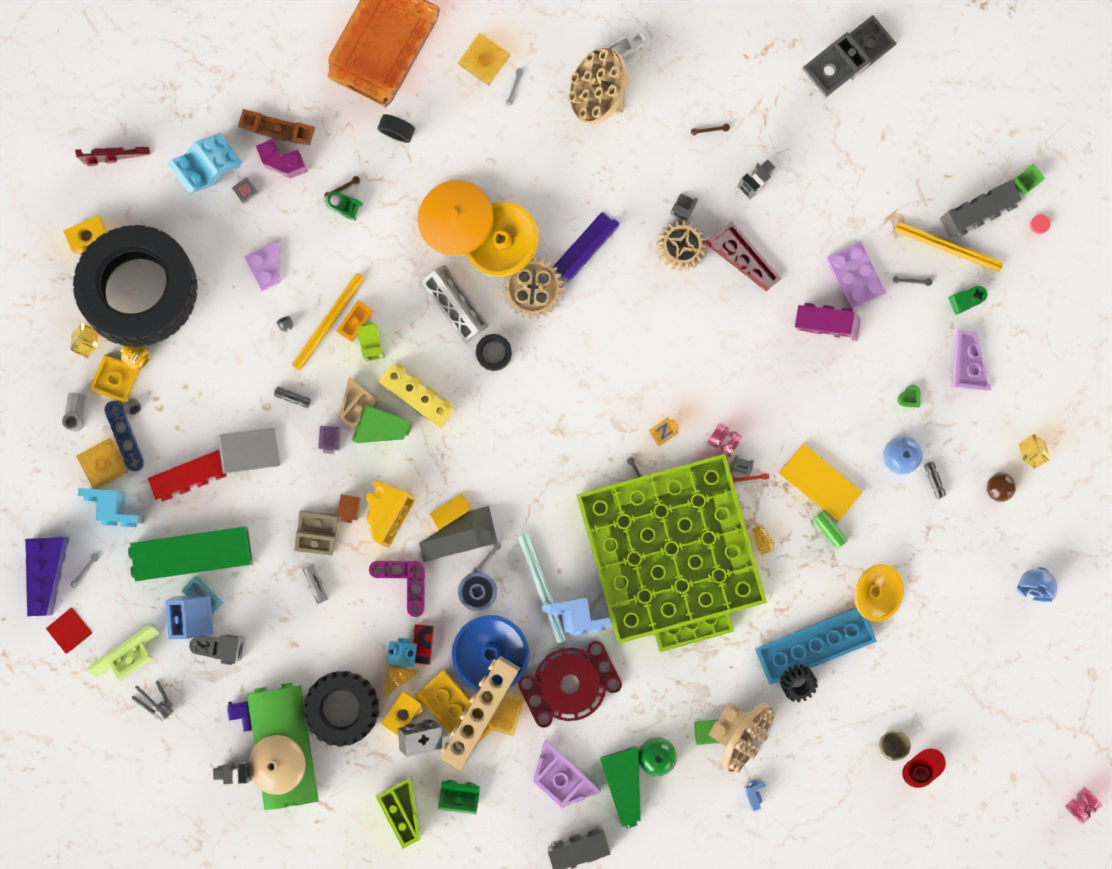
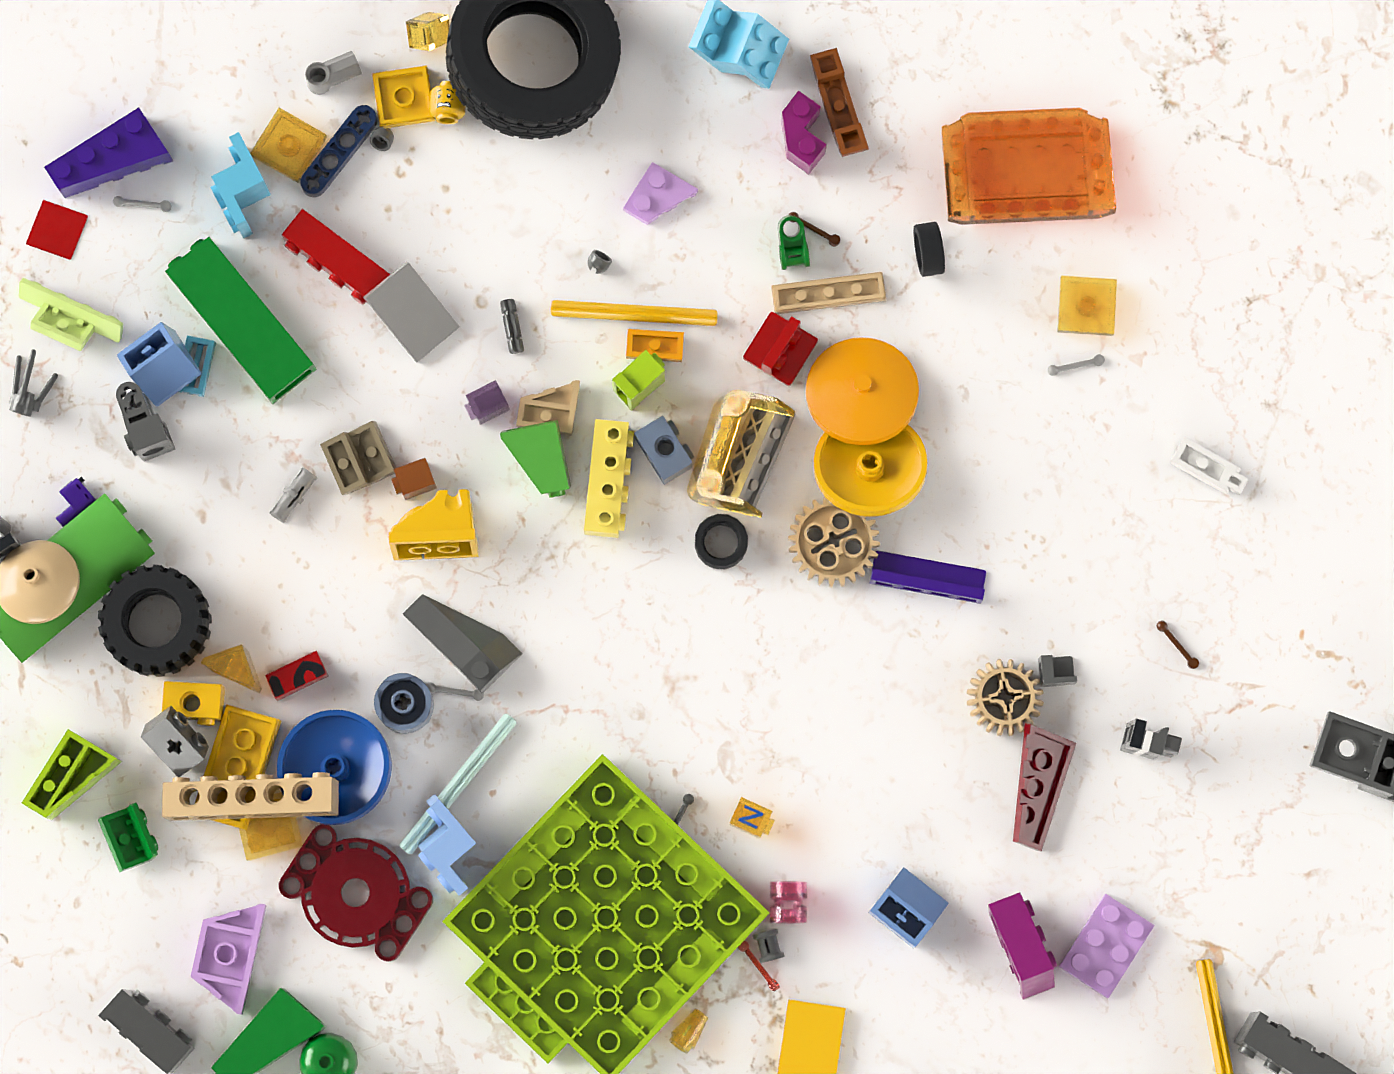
camera: 60 degrees right, 5 degrees down
tile [232,177,258,204] -> none
magenta beam [369,561,425,617] -> none
dark azure brick [387,638,417,667] -> none
yellow slope [430,493,472,530] -> none
tan bracket [568,48,628,124] -> none
dark grey hinge [893,276,932,286] -> none
none -> sand blue brick [634,416,695,485]
none -> clear yellow windscreen [687,390,795,518]
none -> red bracket [743,312,818,386]
none -> tan tile [771,272,886,314]
none -> medium blue slope [868,867,949,949]

